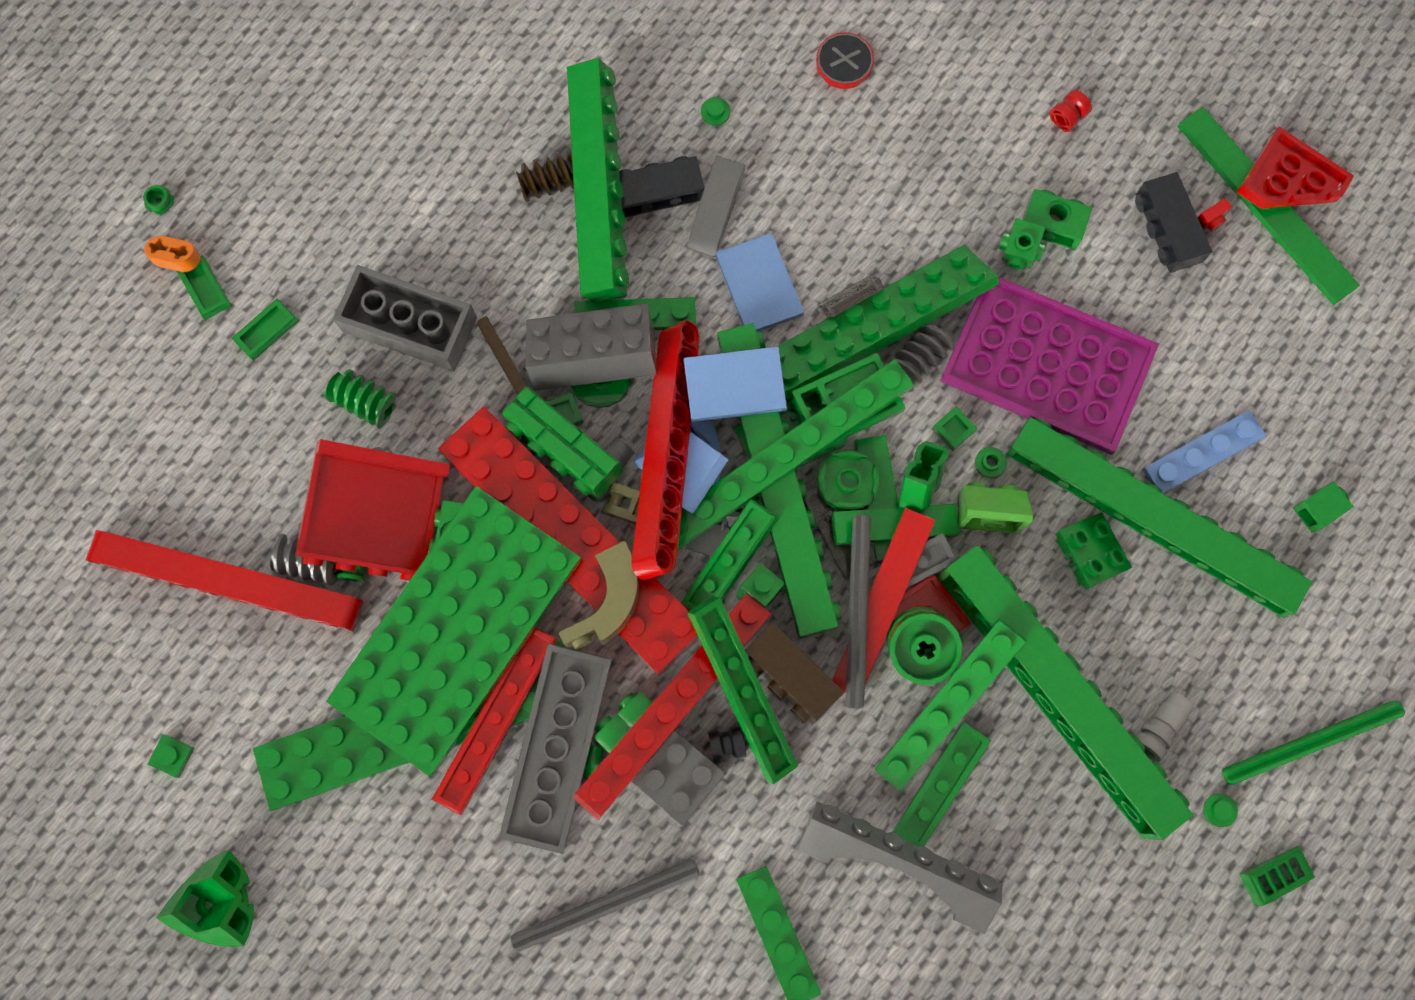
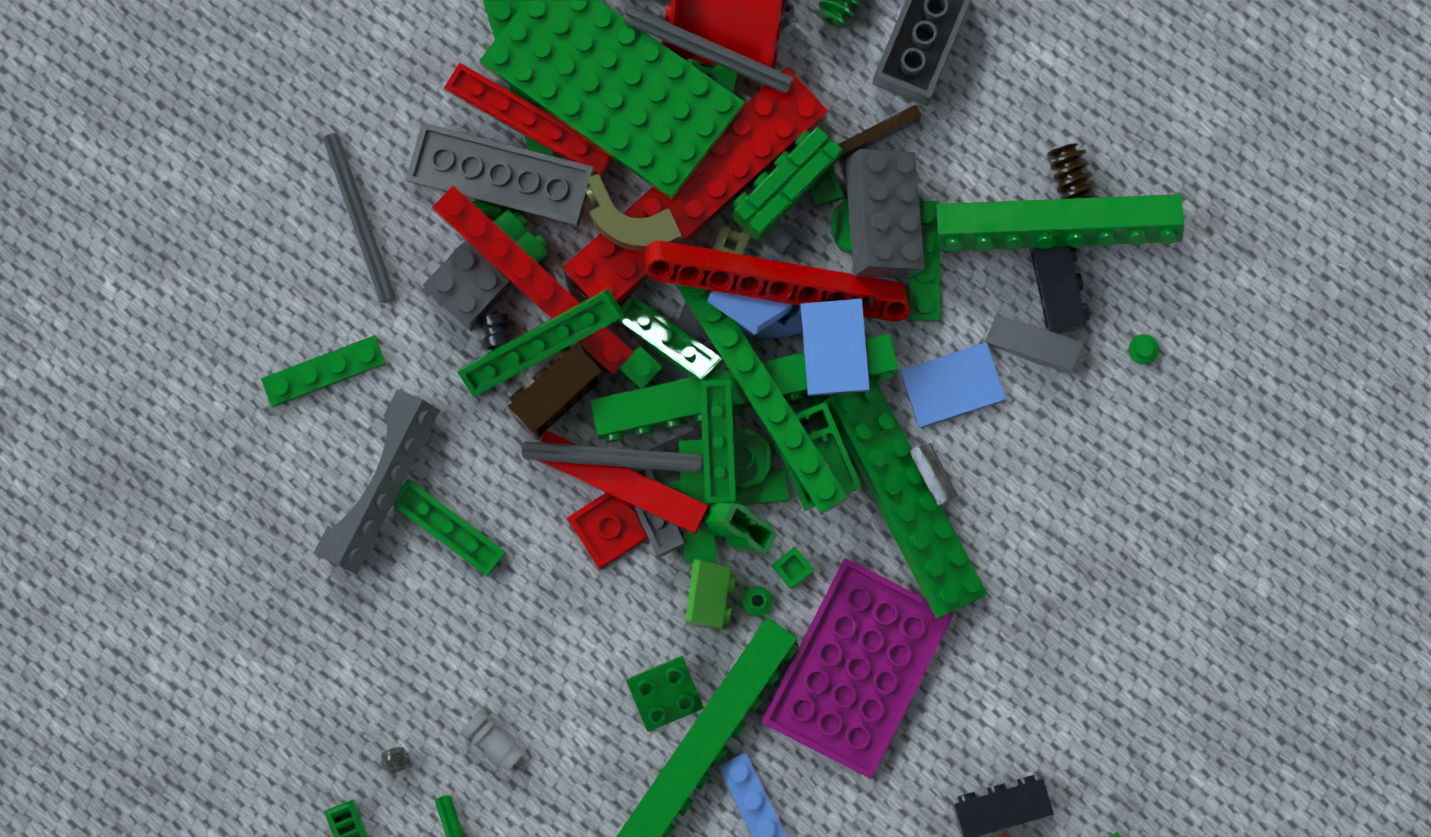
camera: 90 degrees right, 5 degrees up
black tile [816,32,874,89] -> none
green plate [875,618,1026,791] -> none
dark grey piece [887,324,954,392] -> none
green wheel [887,606,963,685] -> none
green brick [938,545,1194,840] -> none
green brick [999,218,1046,270] -> none
green brick [1022,189,1093,250] -> none
red wheel [1049,90,1092,132] -> none
green plate [1203,794,1238,827] -> none
none -> clear smoke plate [380,747,411,773]
none -> dark grey axle [624,7,793,93]
none -> green plate [700,378,737,503]

